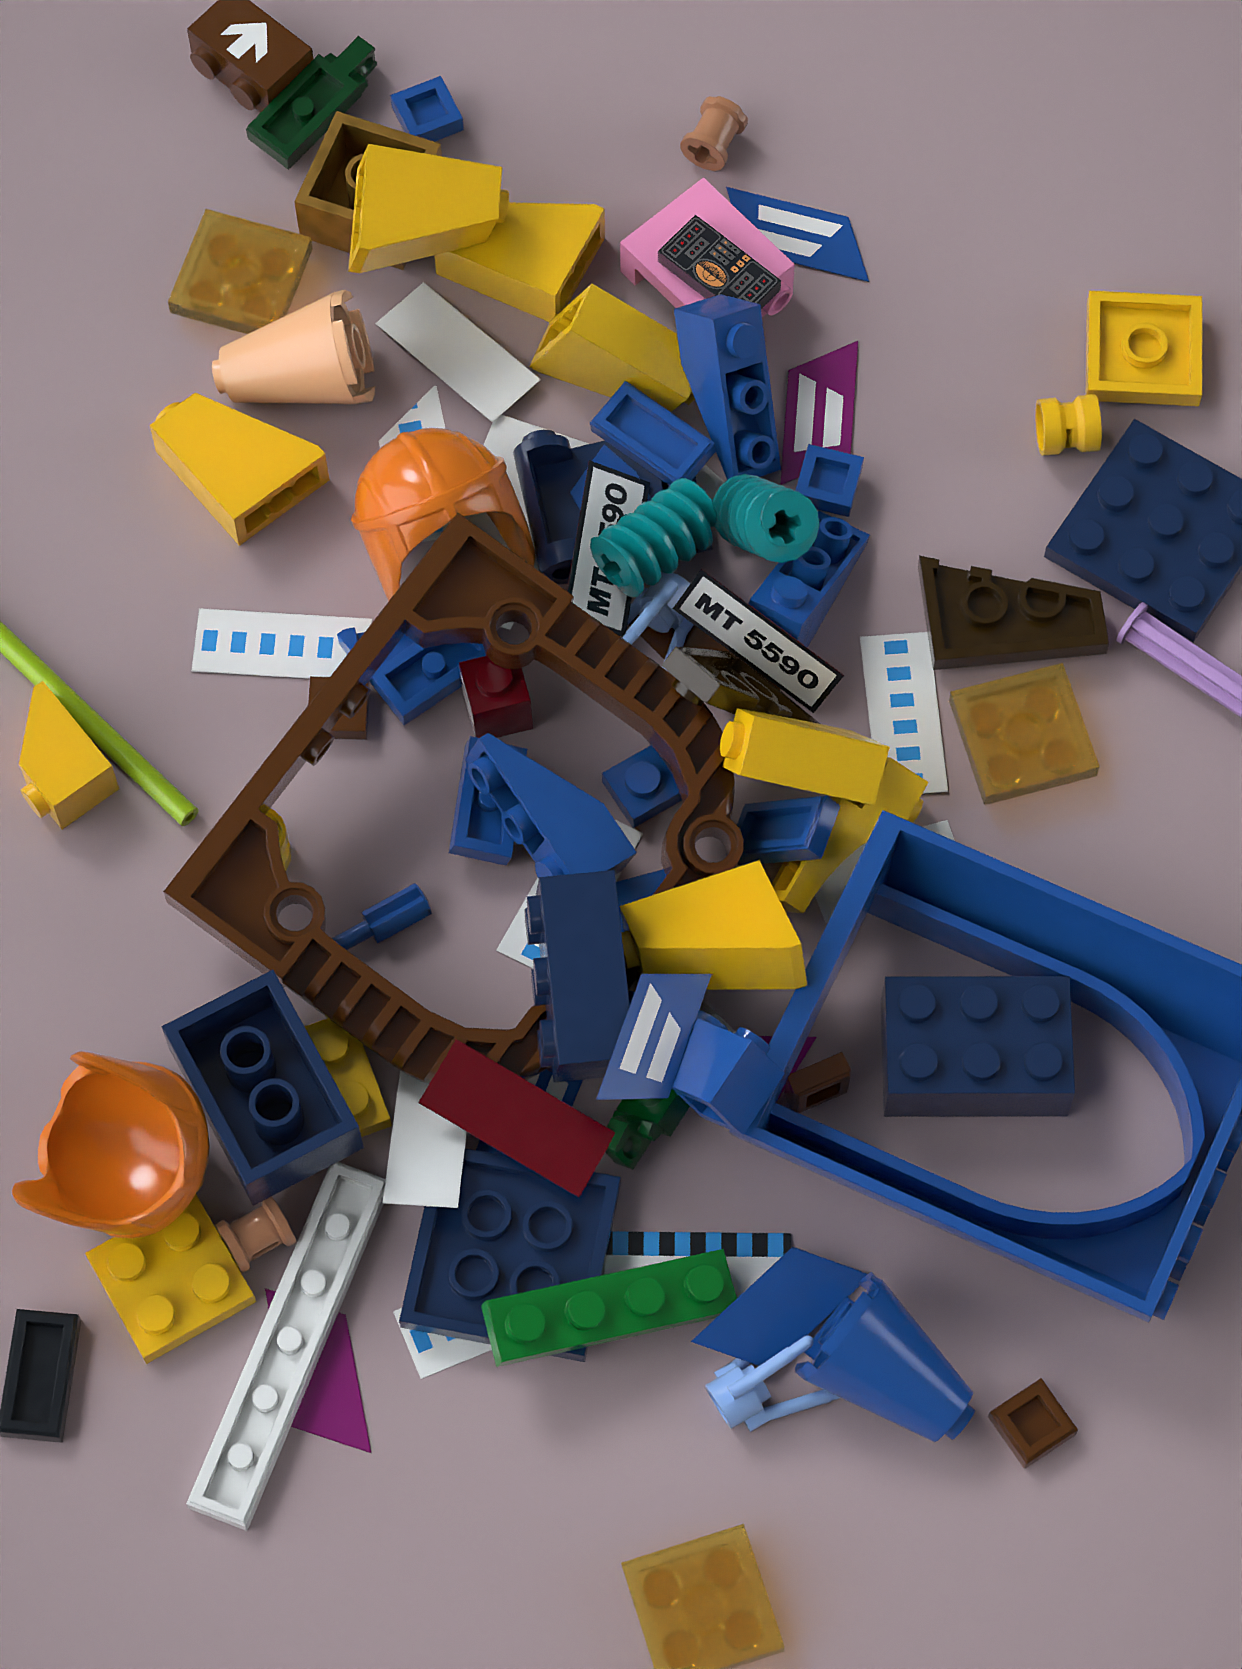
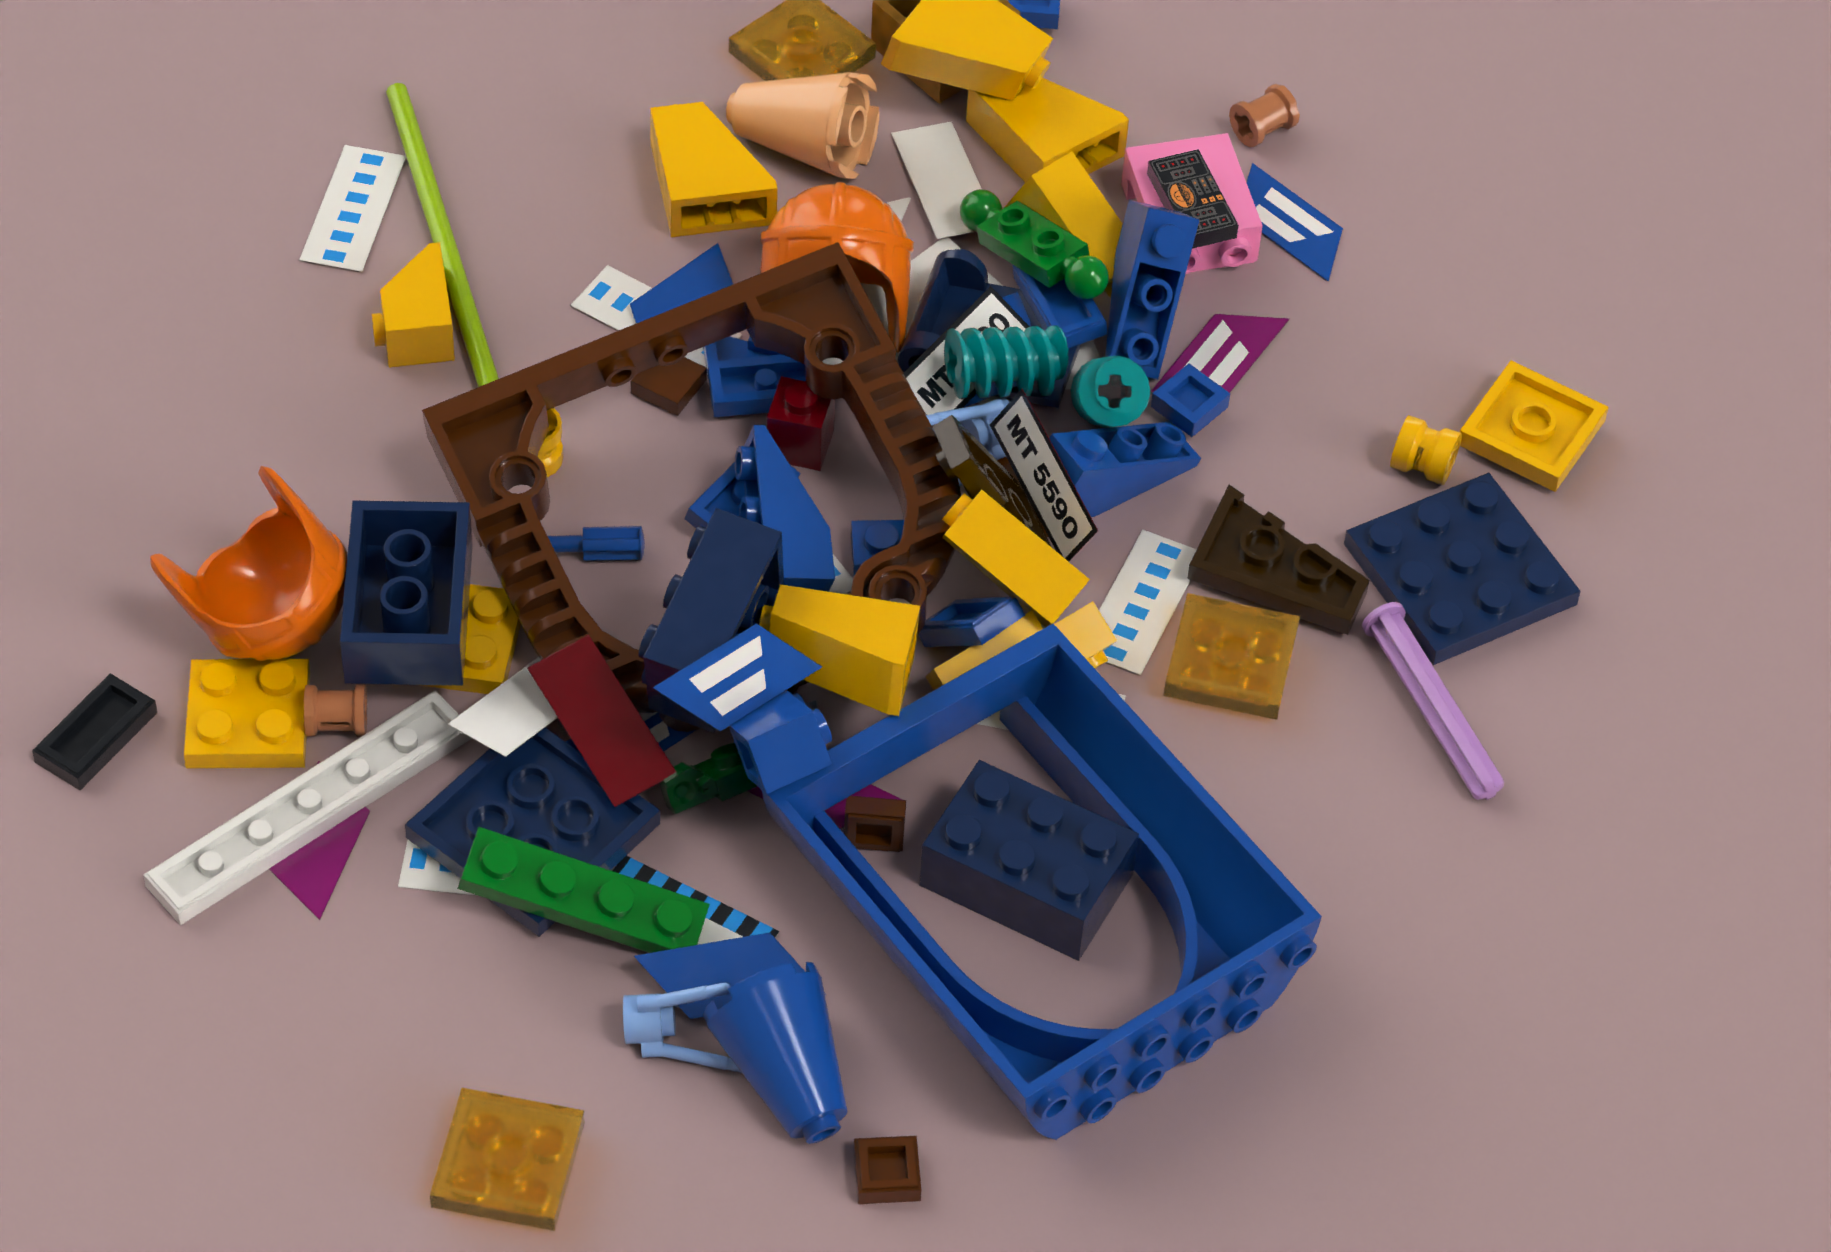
camera: 25 degrees right, 15 degrees down
none -> blue sticker [630,243,733,323]
none -> green plate [959,189,1109,299]

